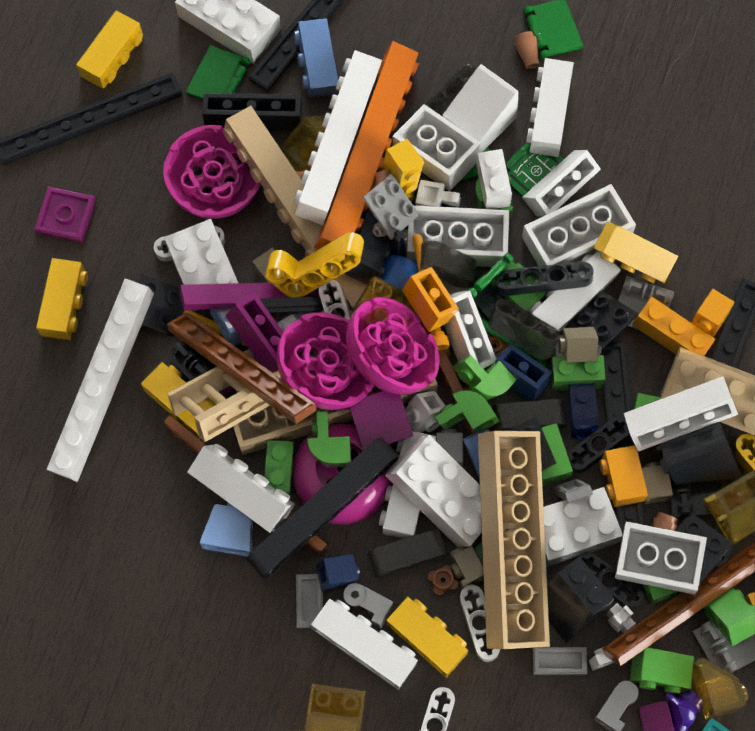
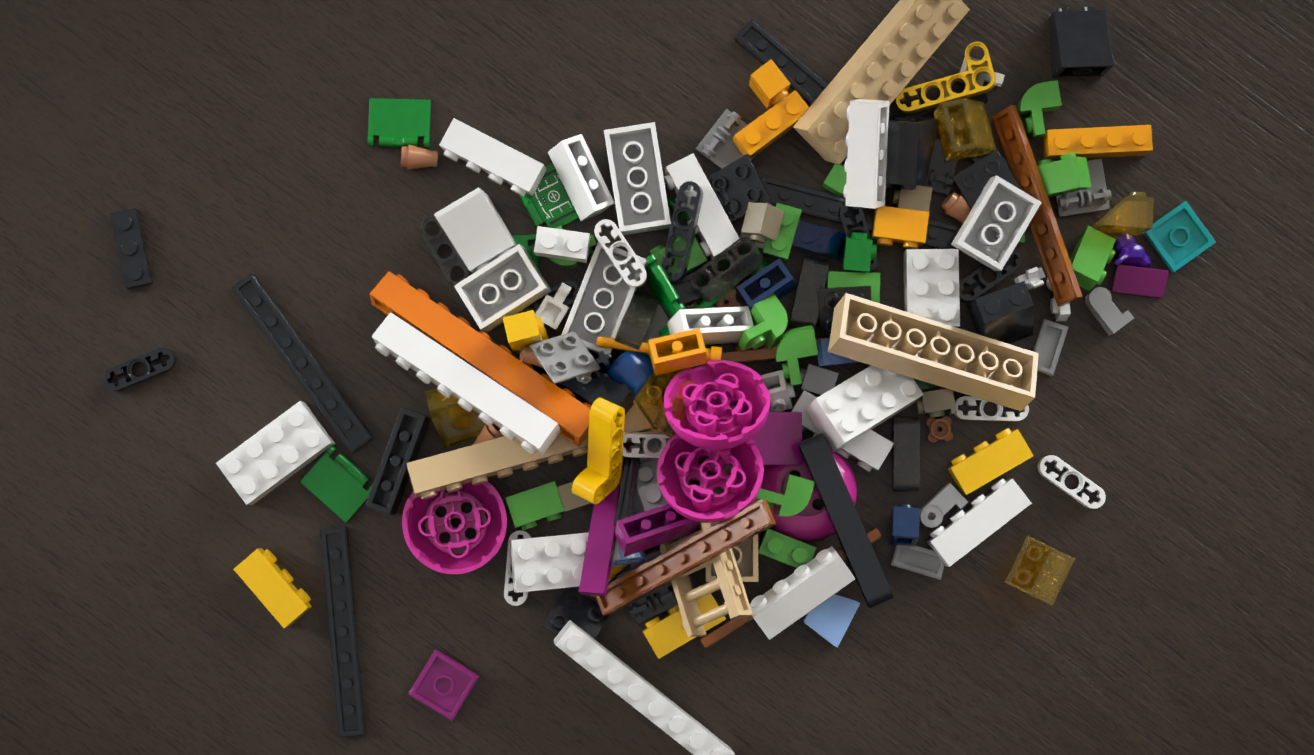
camera: 70 degrees left, 15 degrees up
yellow brick [36,258,88,340] -> none
medium blue brick [294,18,338,98] -> none
light grey tile [554,479,593,502] -> none
yellow brick [594,221,678,284] -> none
none -> bright green brick [506,481,565,530]
none -> white beam [594,219,647,288]
none -> green brick [843,232,877,272]

